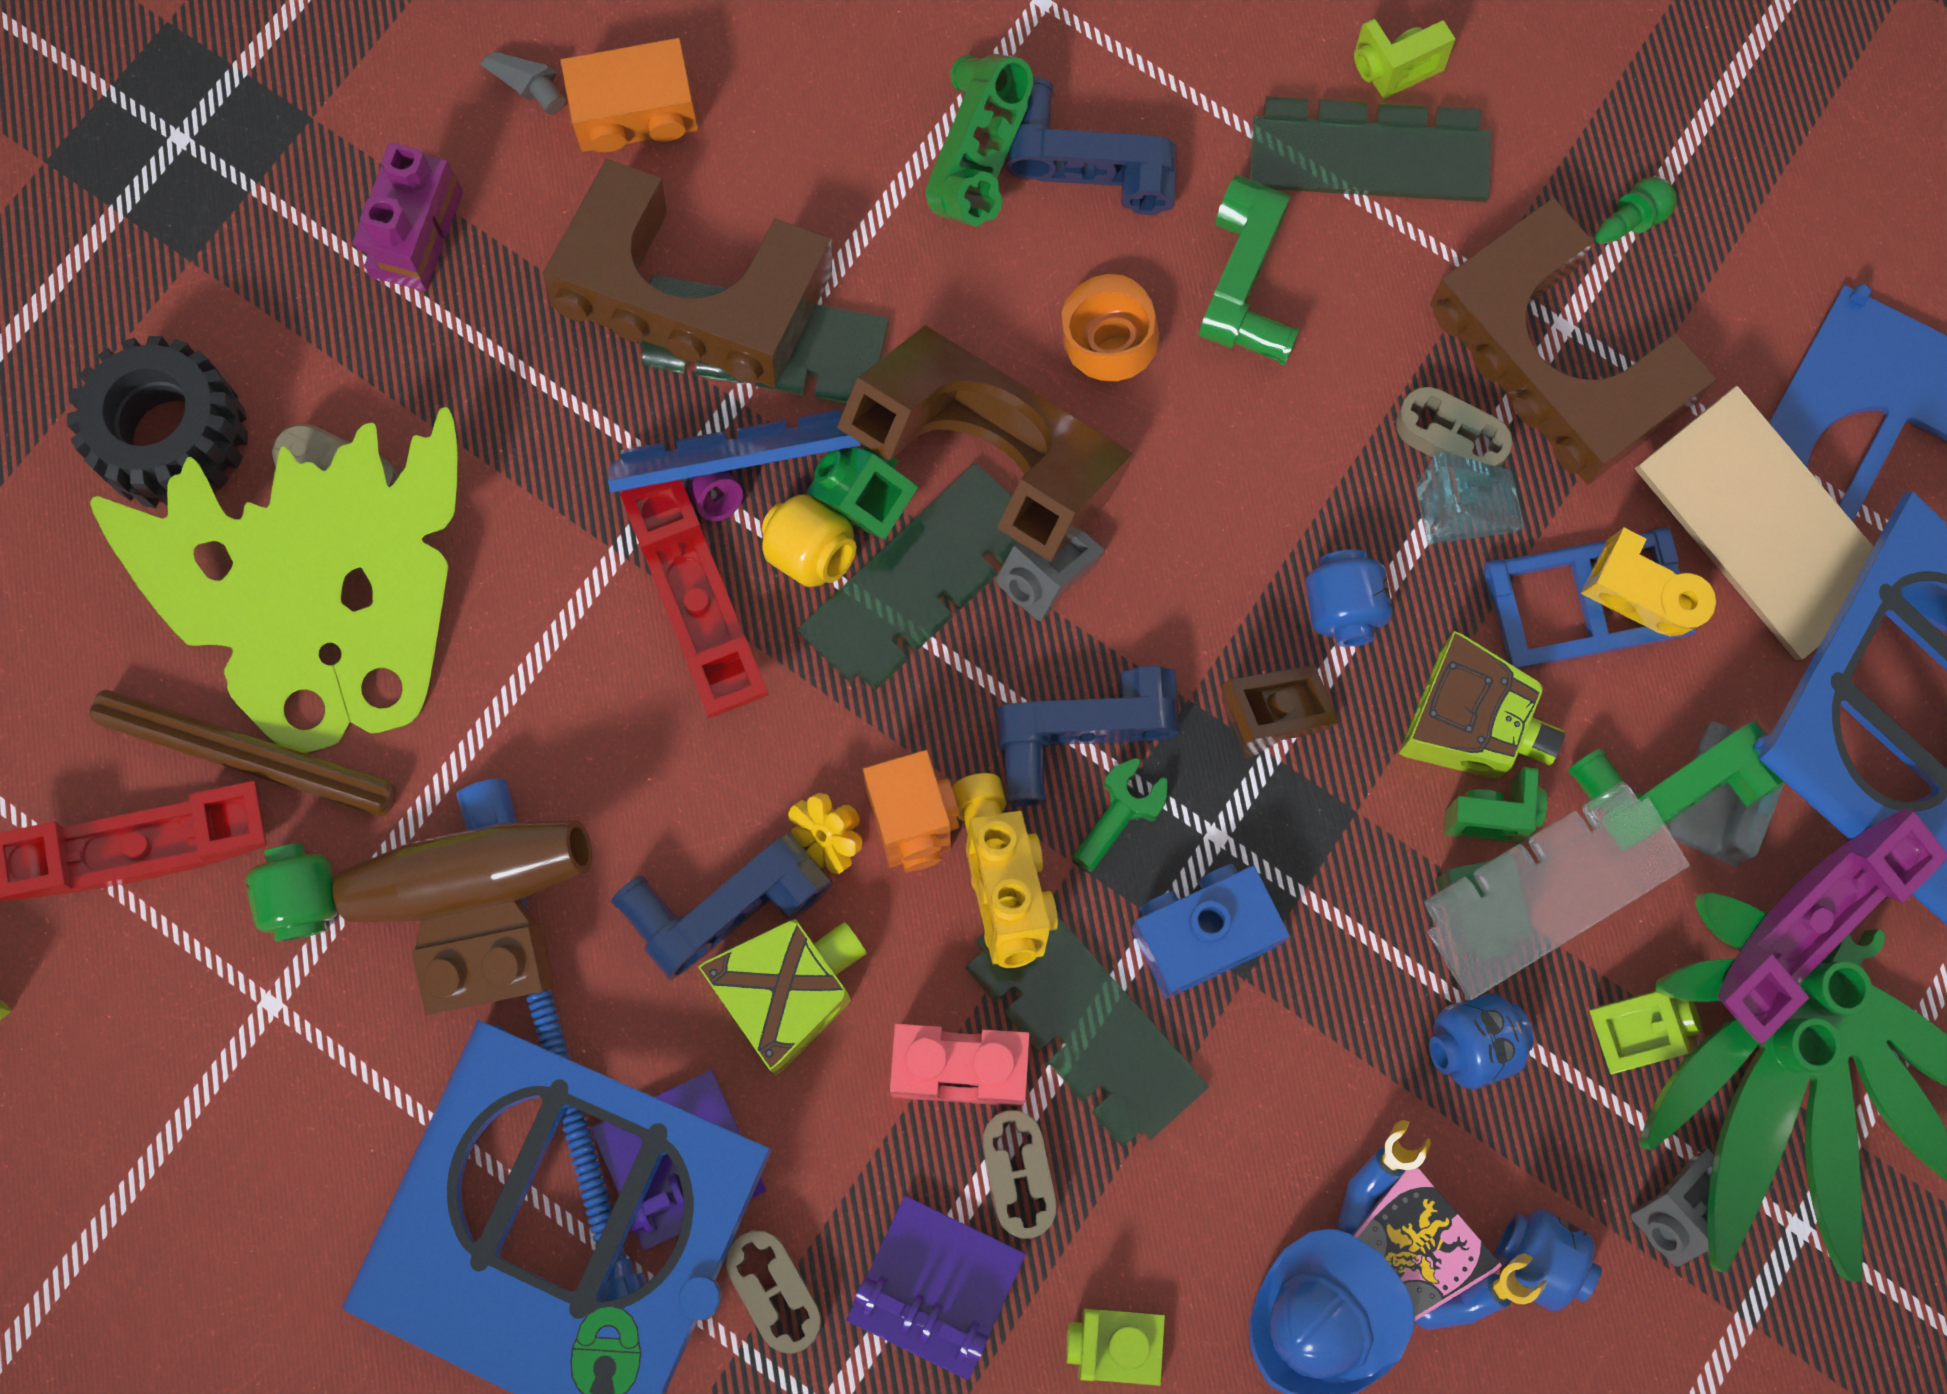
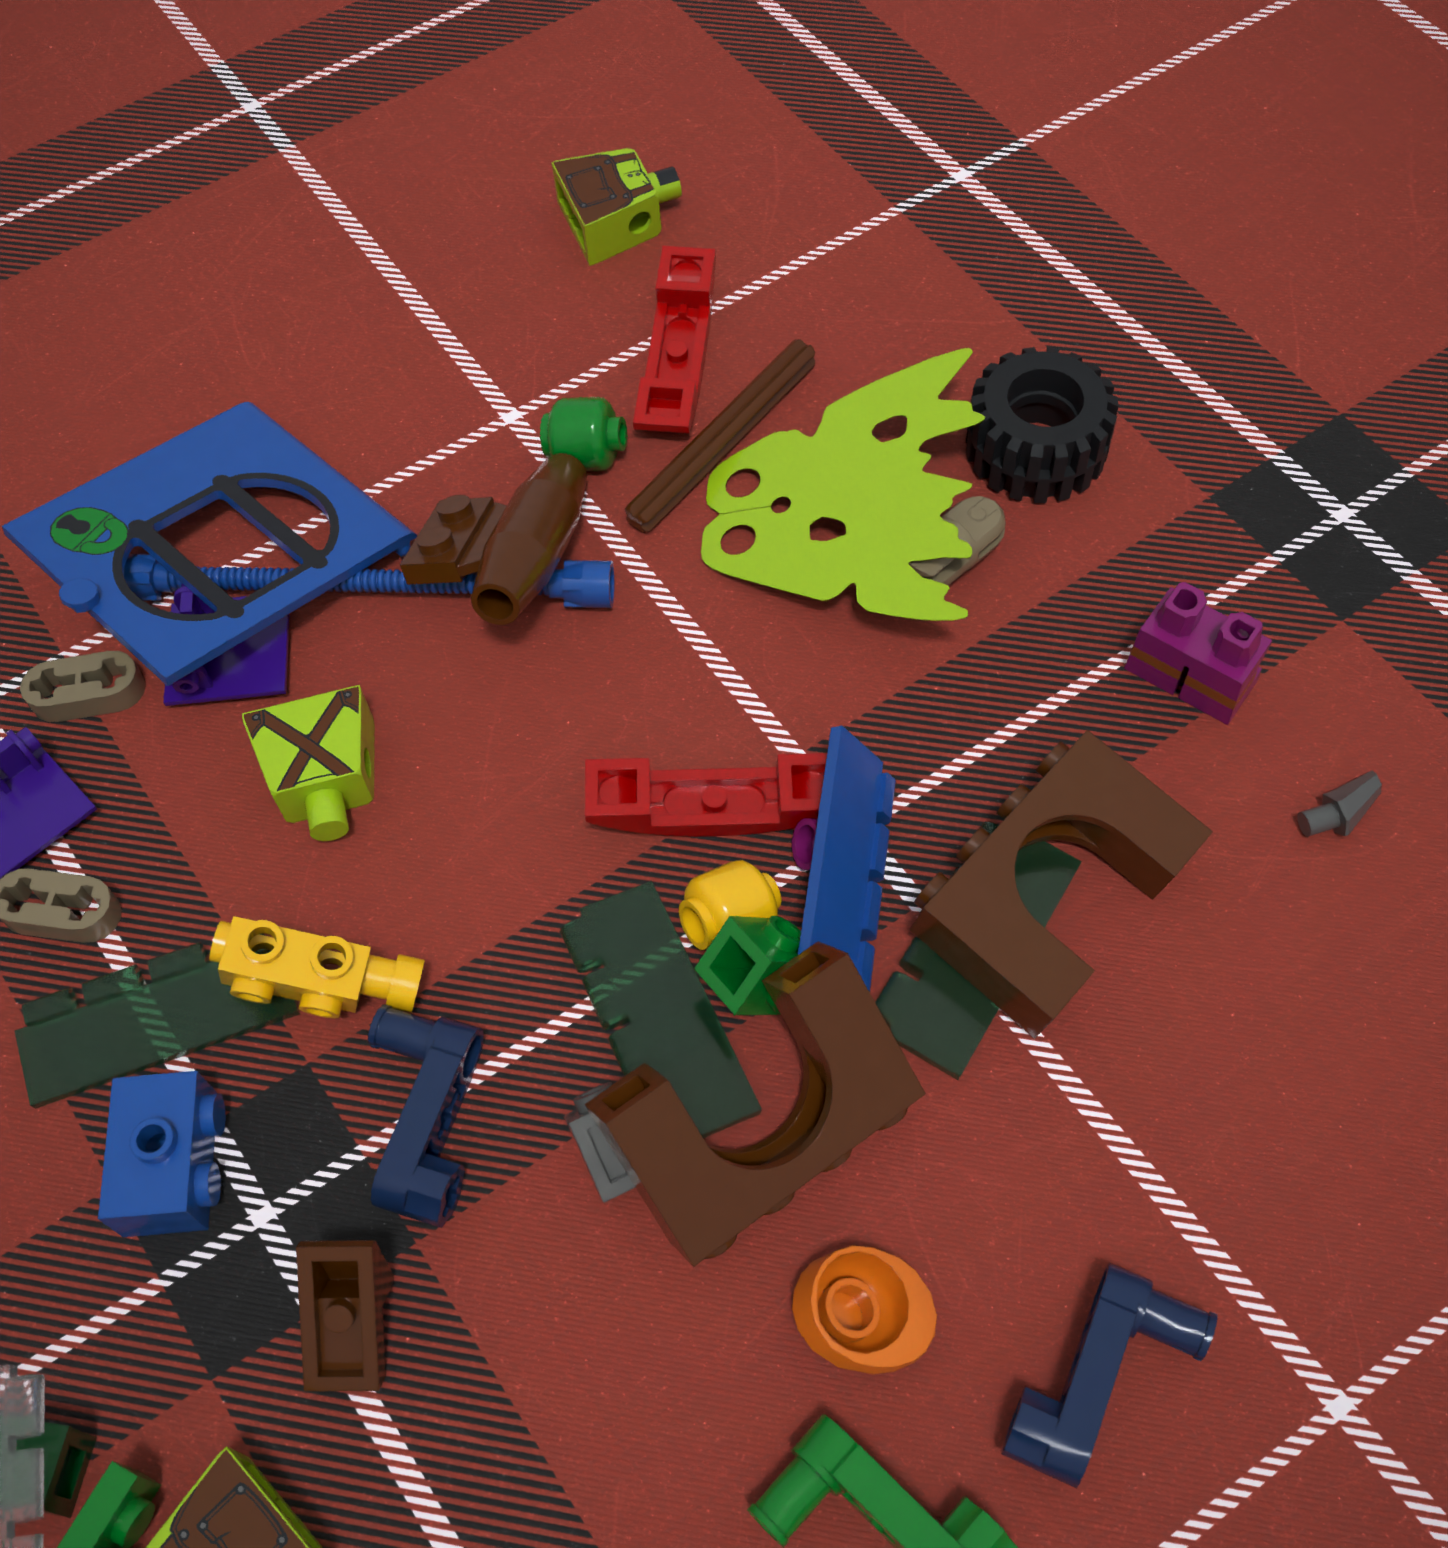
camera: 115 degrees right, 15 degrees down
orange brick [561,38,698,153] -> none
dark blue beam [611,833,833,980] -> none
yellow plant [788,793,862,874] -> none
orange brick [863,750,959,872] -> none
coral brick [890,1024,1029,1107] -> none
green beam [926,54,1033,227] -> none
green bar [1072,758,1167,872] -> none
blue head [1305,550,1393,647] -> none

